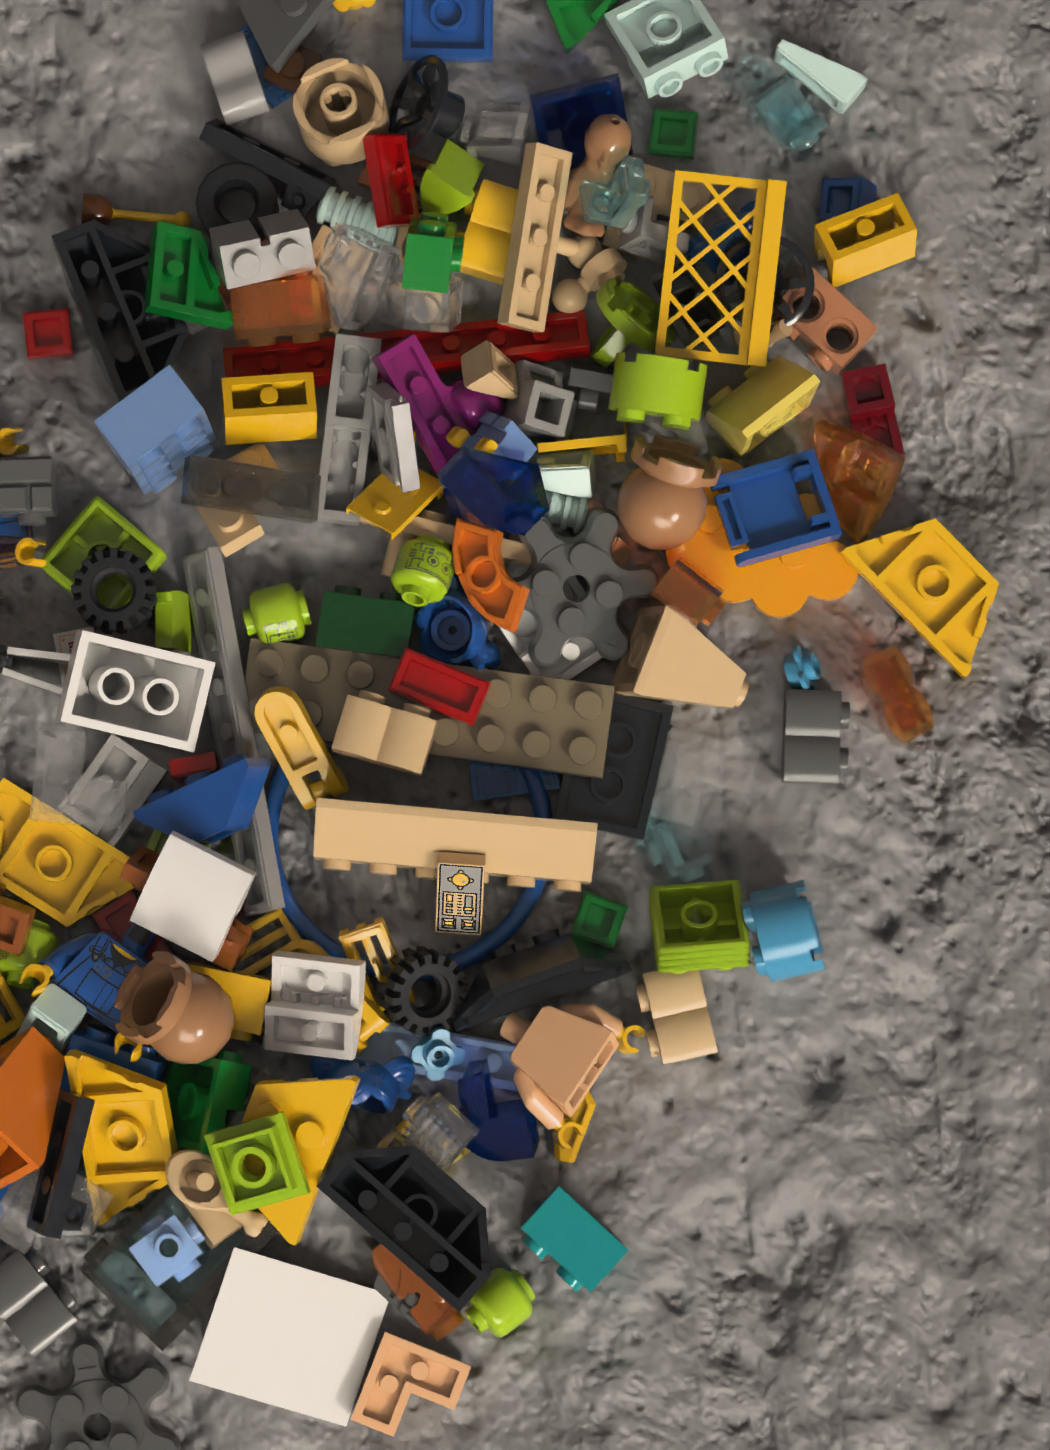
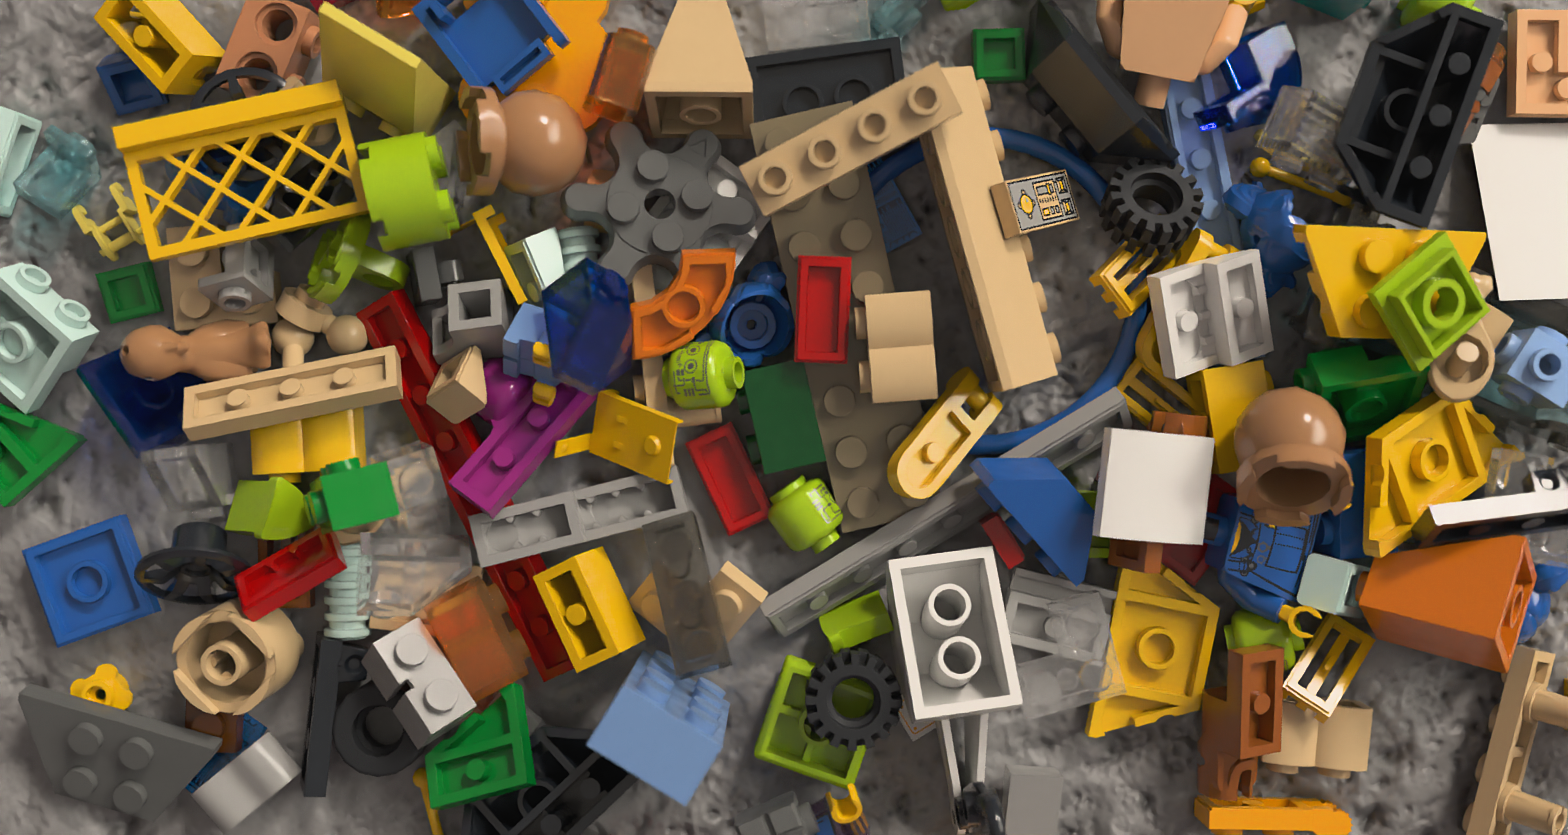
camera: 105 degrees left, 5 degrees up
light grey plate [369,382,420,493] -> none
dark azure plate [410,1027,466,1081] -> none
clear light blue bracket [579,156,650,229] -> none
none -> light yellow piece [71,182,146,262]
none -> red tile [685,421,772,537]
none -> tan plate [739,61,963,217]

